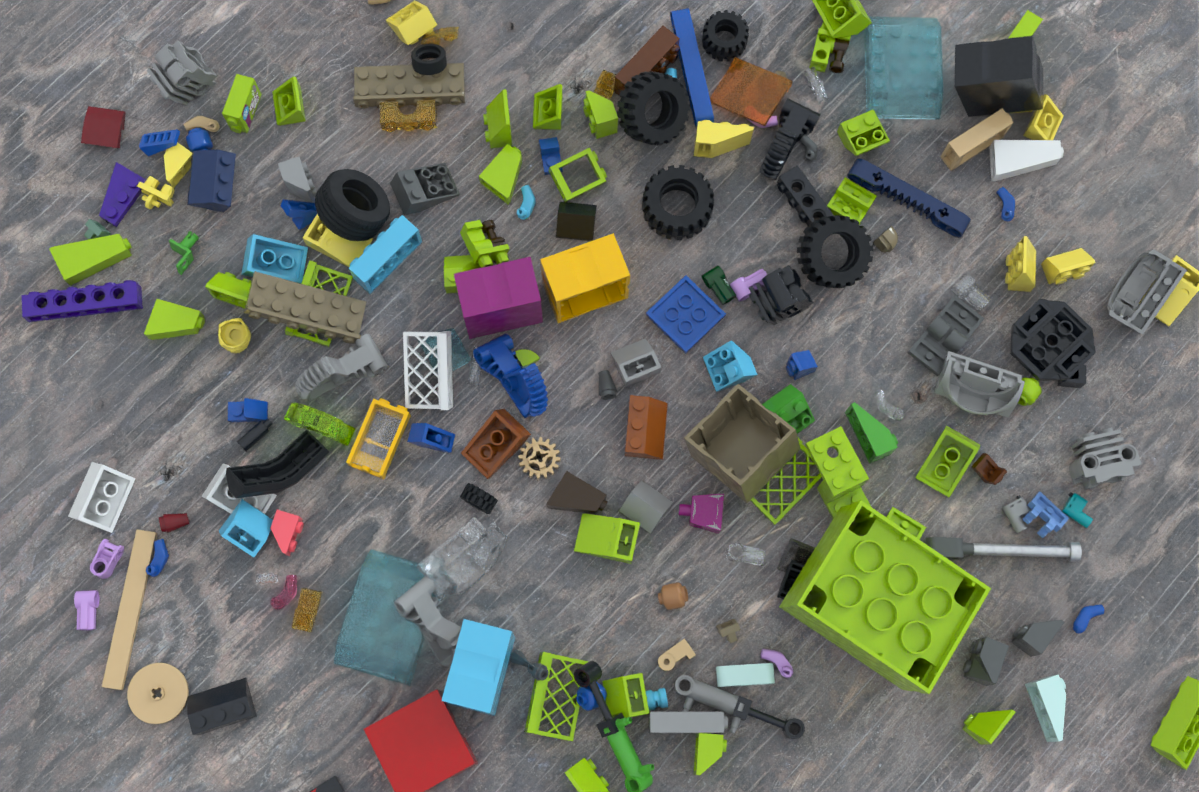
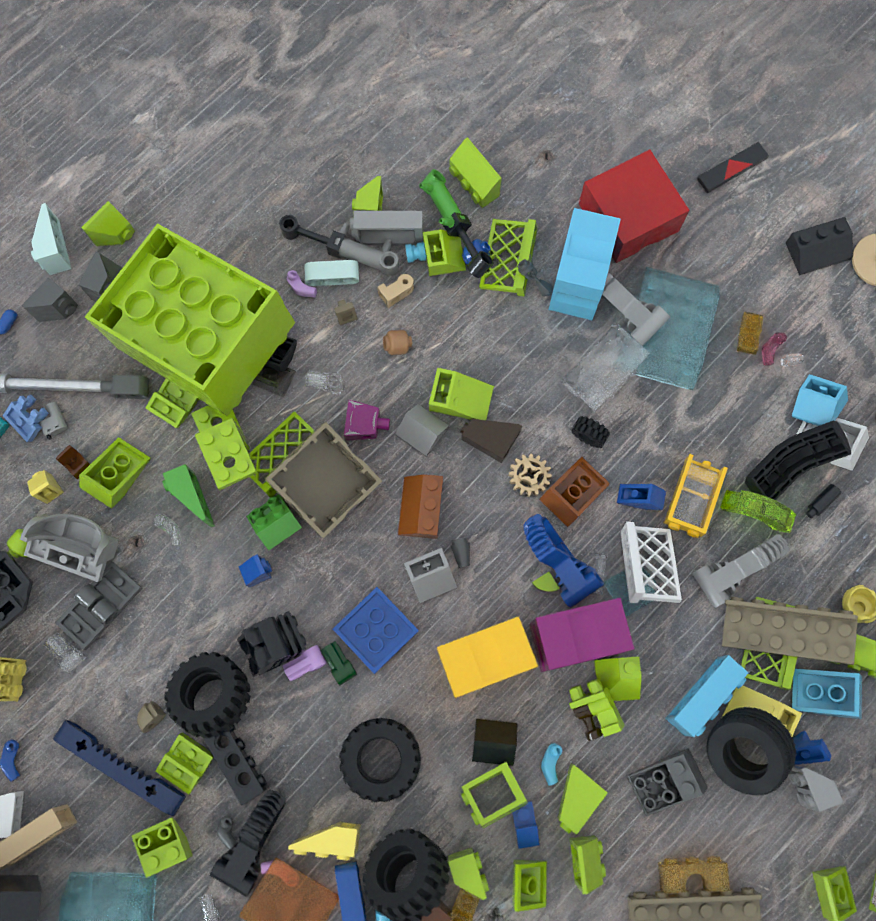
camera: 175 degrees left, 0 degrees up
blue slope [228,398,268,422] -> none
coral slope [270,509,304,556] -> none
medium azure slope [703,341,757,392] -> none
none -> light yellow slope [27,470,64,504]

